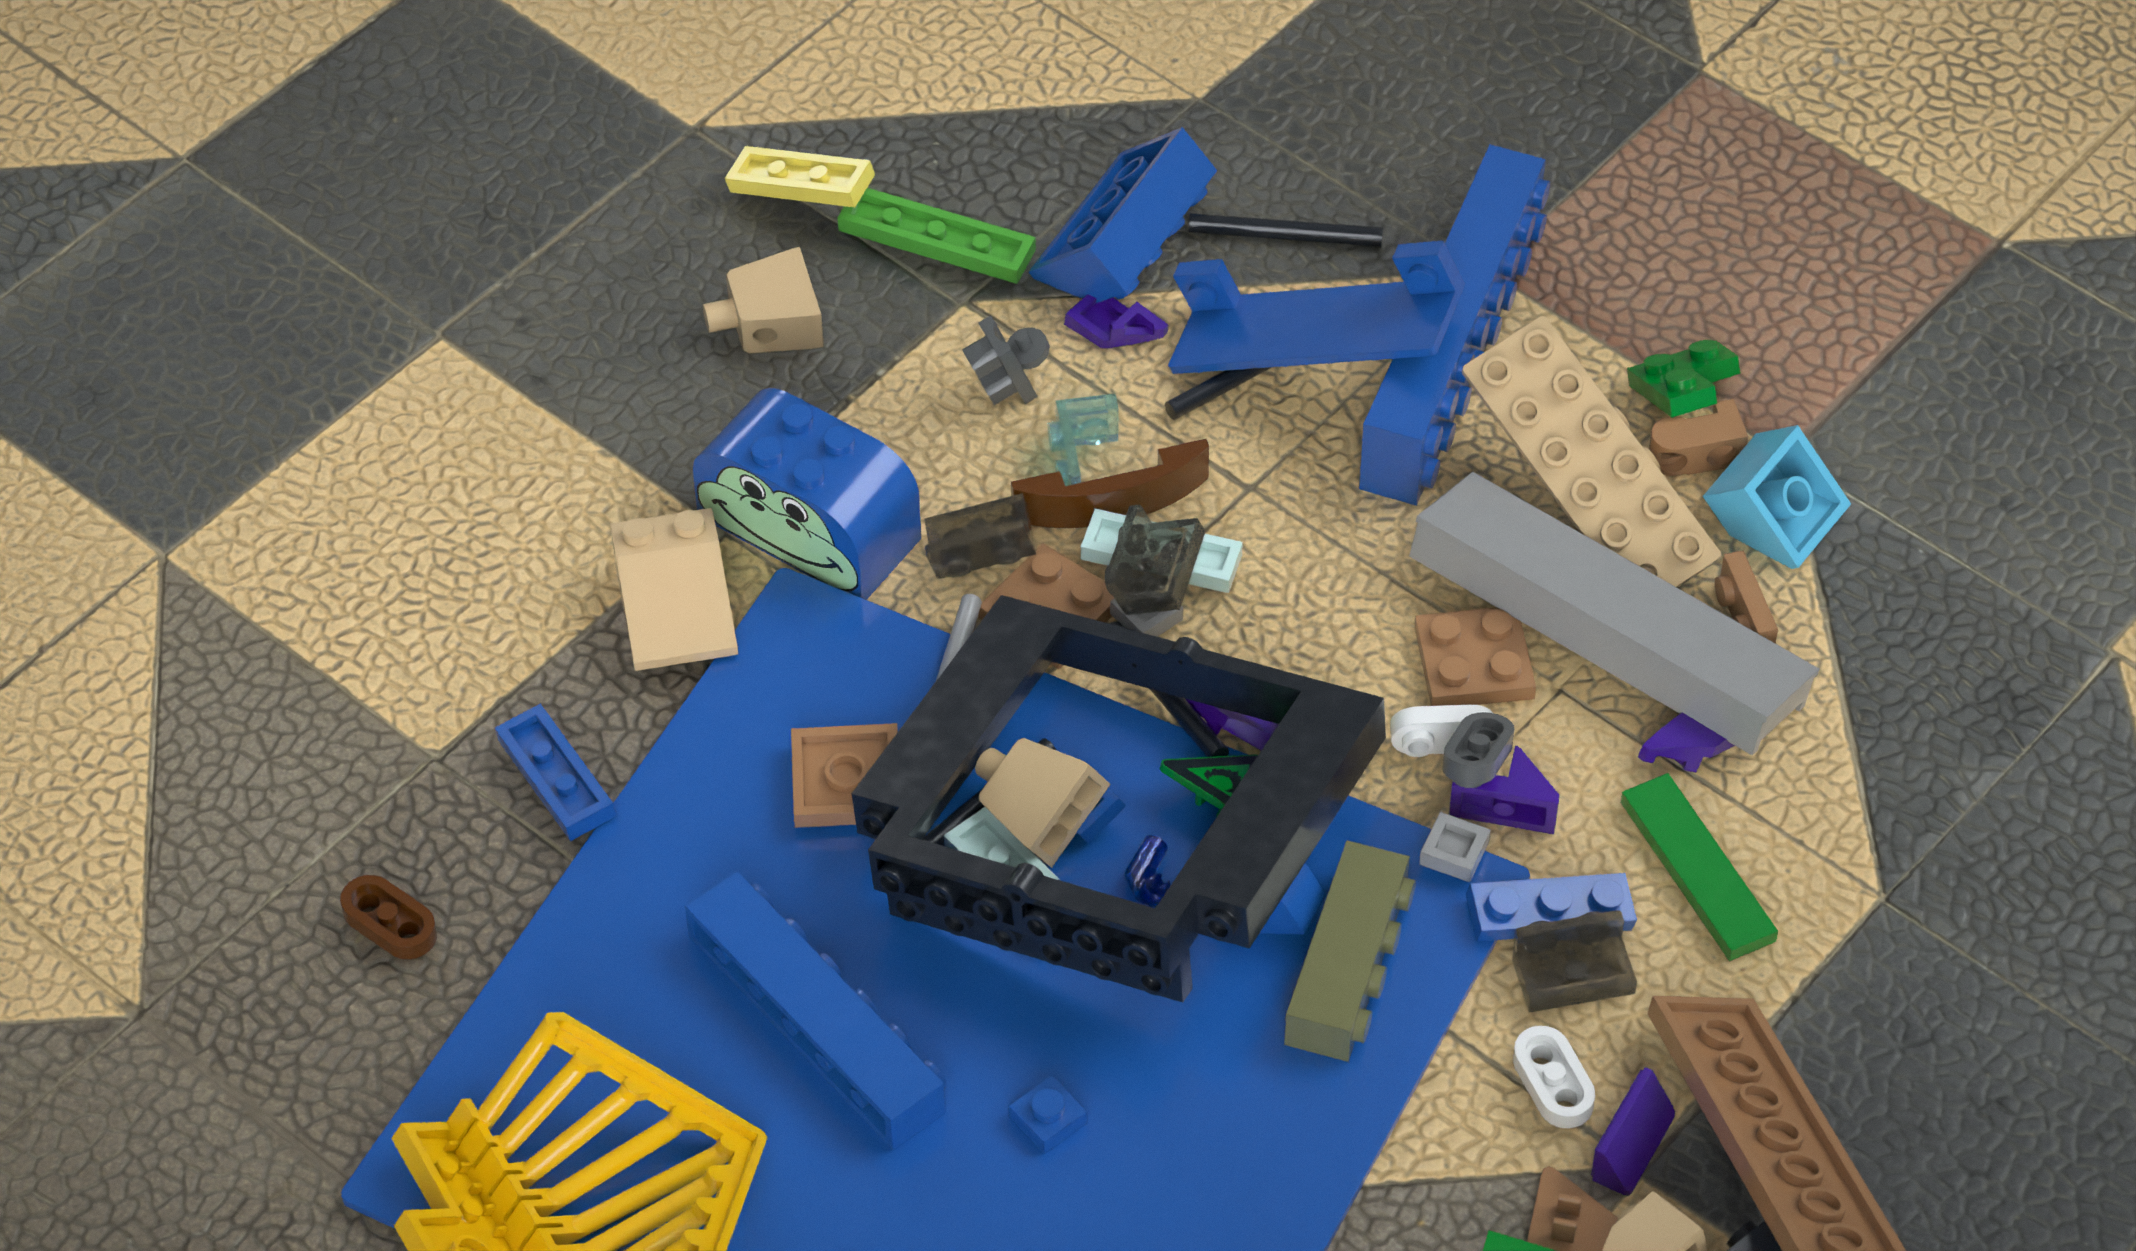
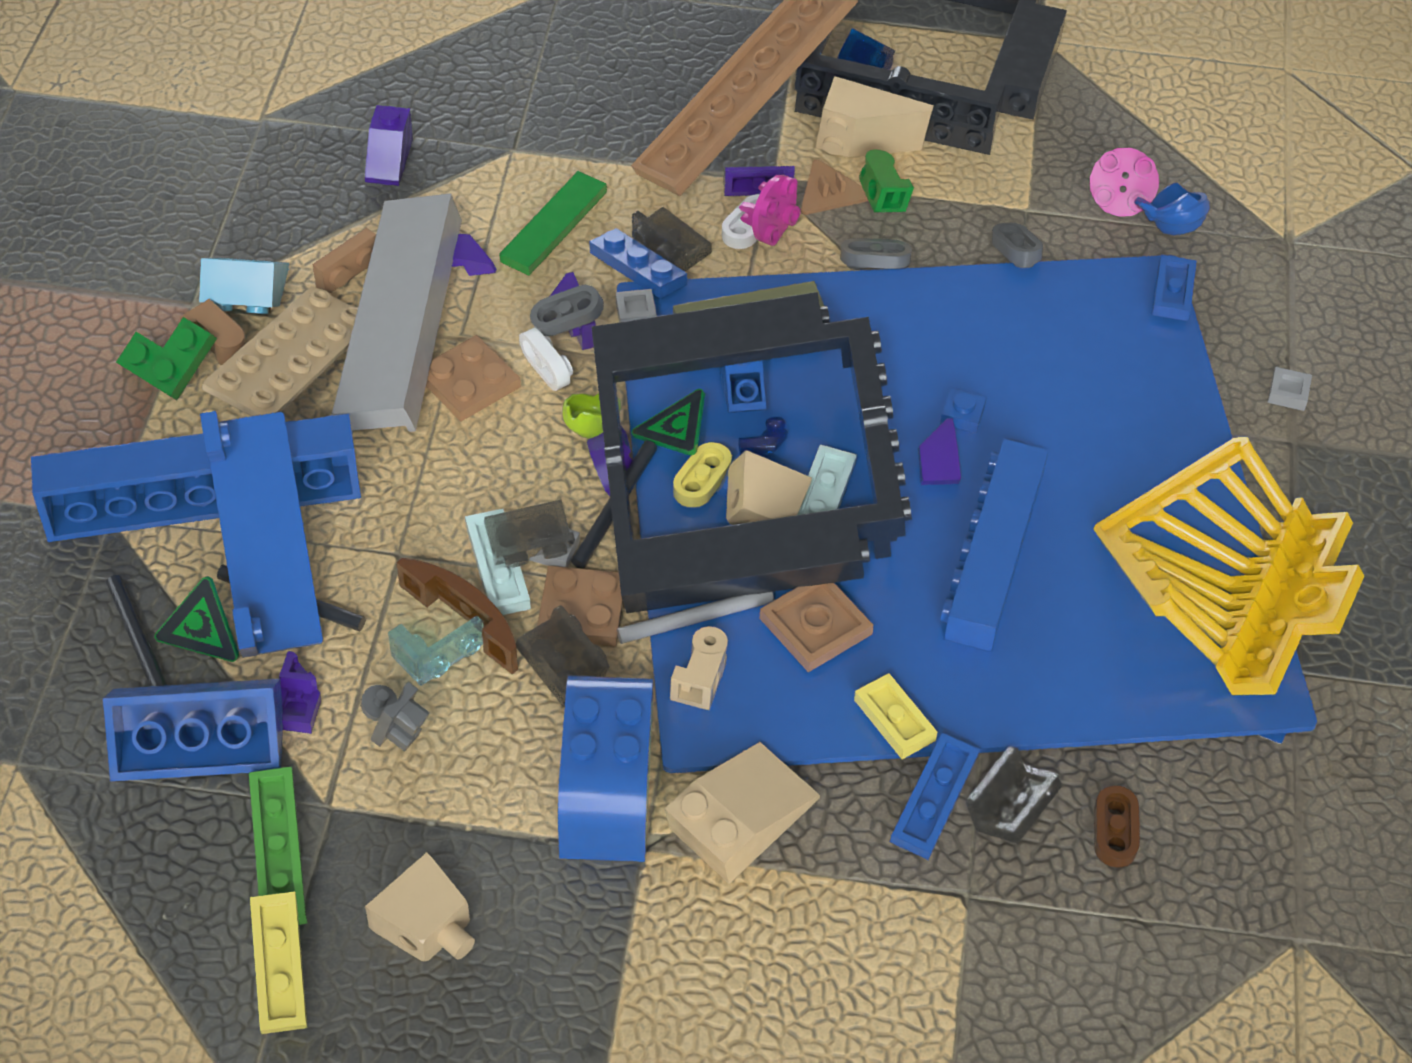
camera: 125 degrees left, 0 degrees up
none -> black piece [155,576,239,662]
none -> slope [365,105,413,186]
none -> tan leg [670,626,728,710]
none -> light yellow plate [673,442,732,507]
none -> dark pink plate [739,175,800,246]
none -> dark grey plate [840,238,912,270]
none -> light yellow plate [854,673,938,759]
none -> dark purple slope [918,418,961,485]
none -> clear smoke bracket [966,746,1062,844]

